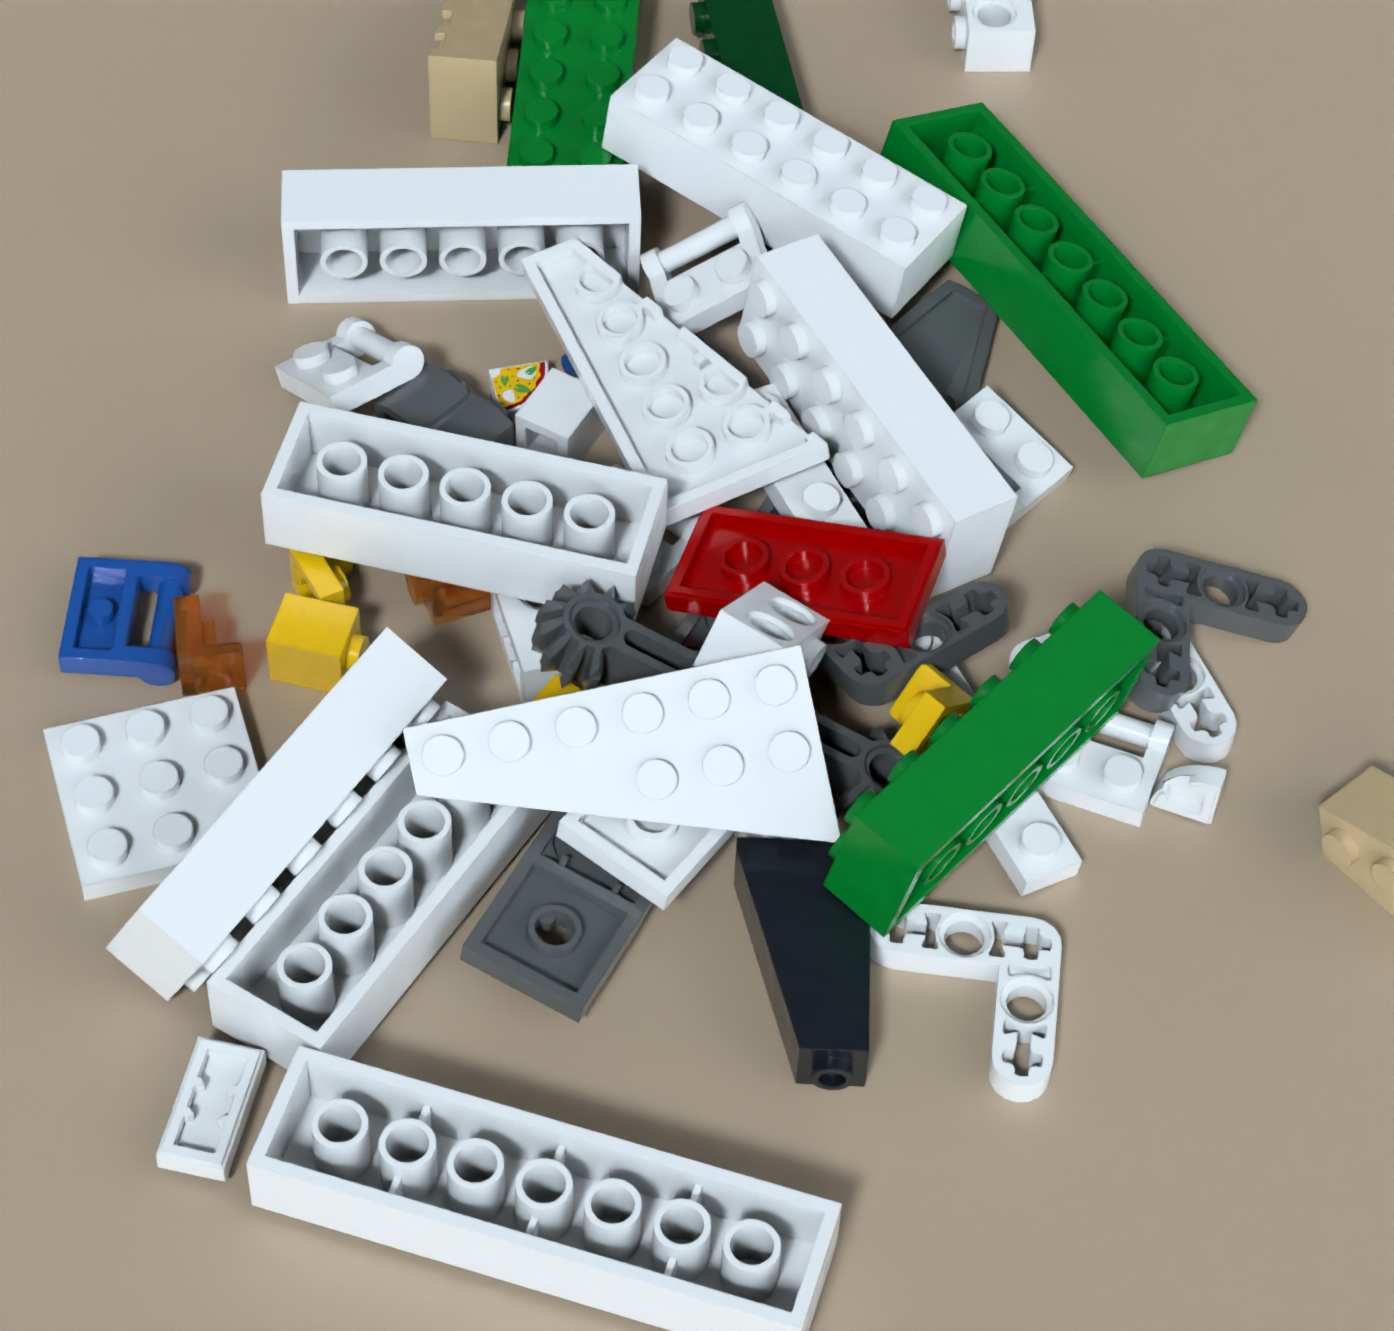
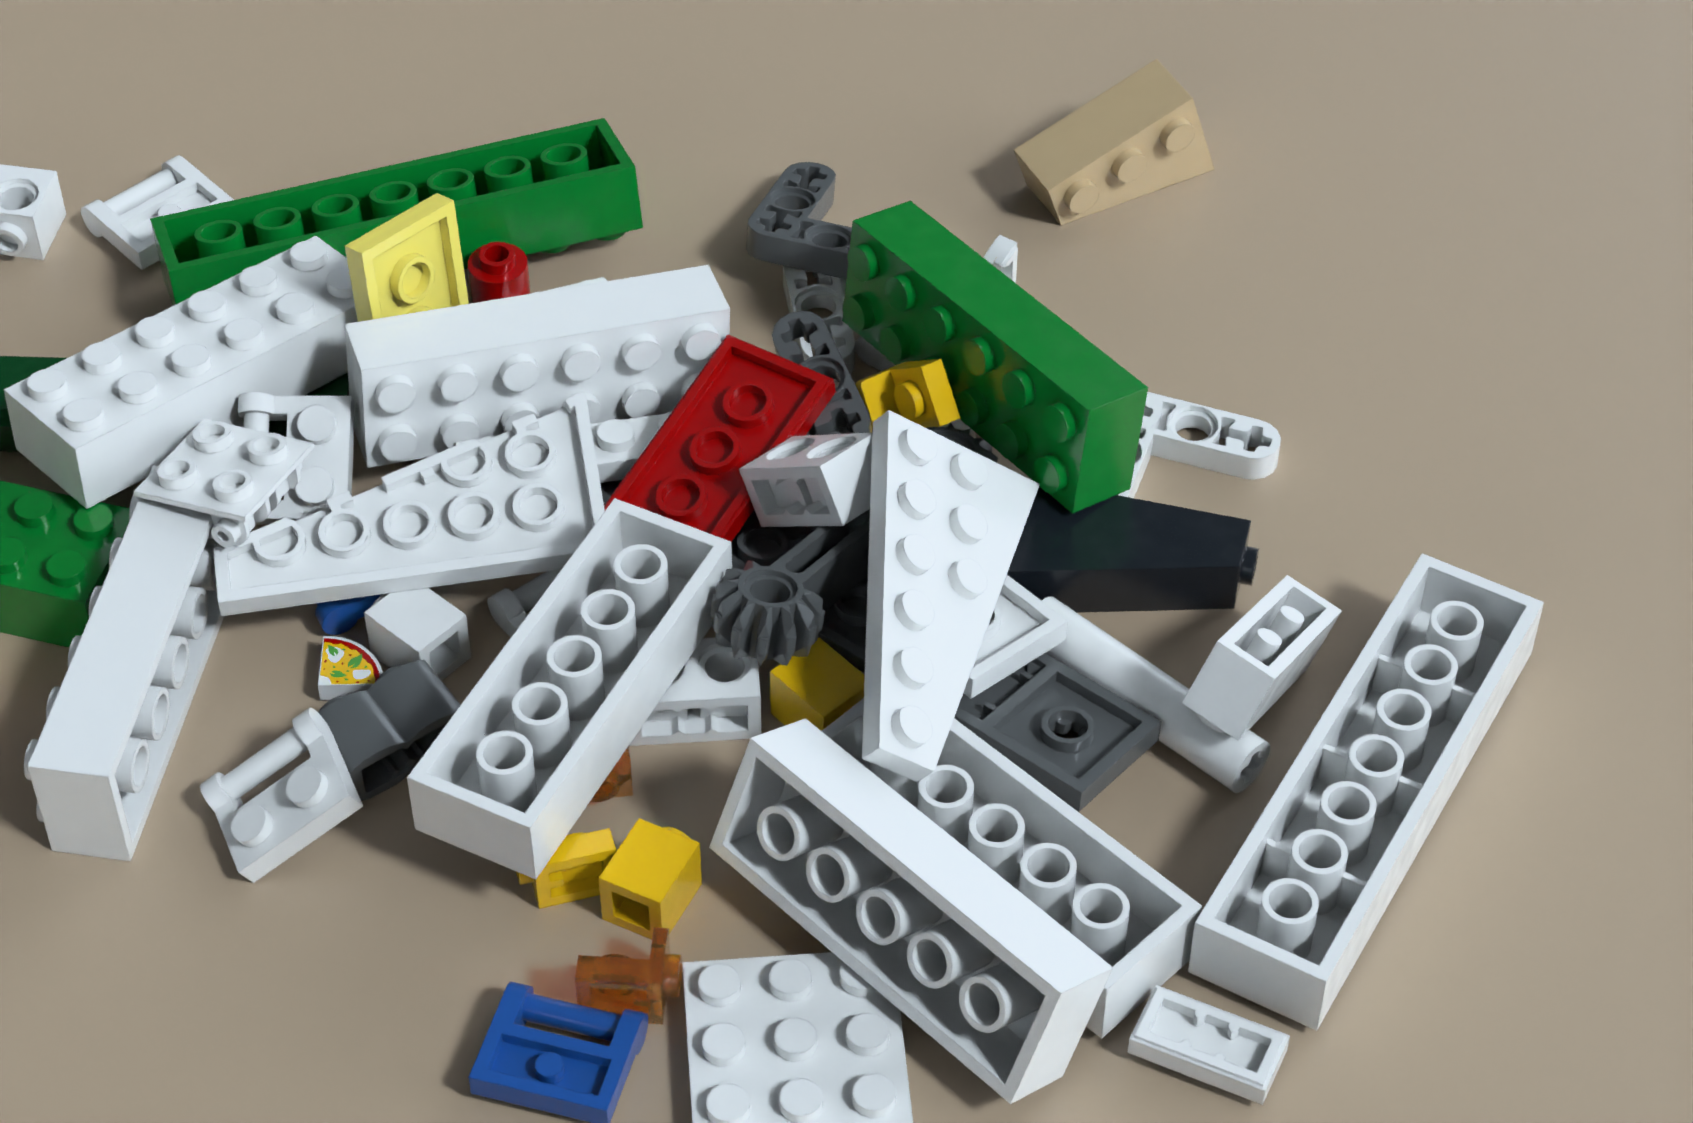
camera: 75 degrees left, 5 degrees down
none -> white plate [81,155,234,270]
none -> white hinge [134,419,314,547]
none -> light yellow plate [345,193,469,322]
none -> red brick [468,242,531,303]
none -> white piece [1041,596,1270,793]
none -> white brick [1182,575,1342,741]

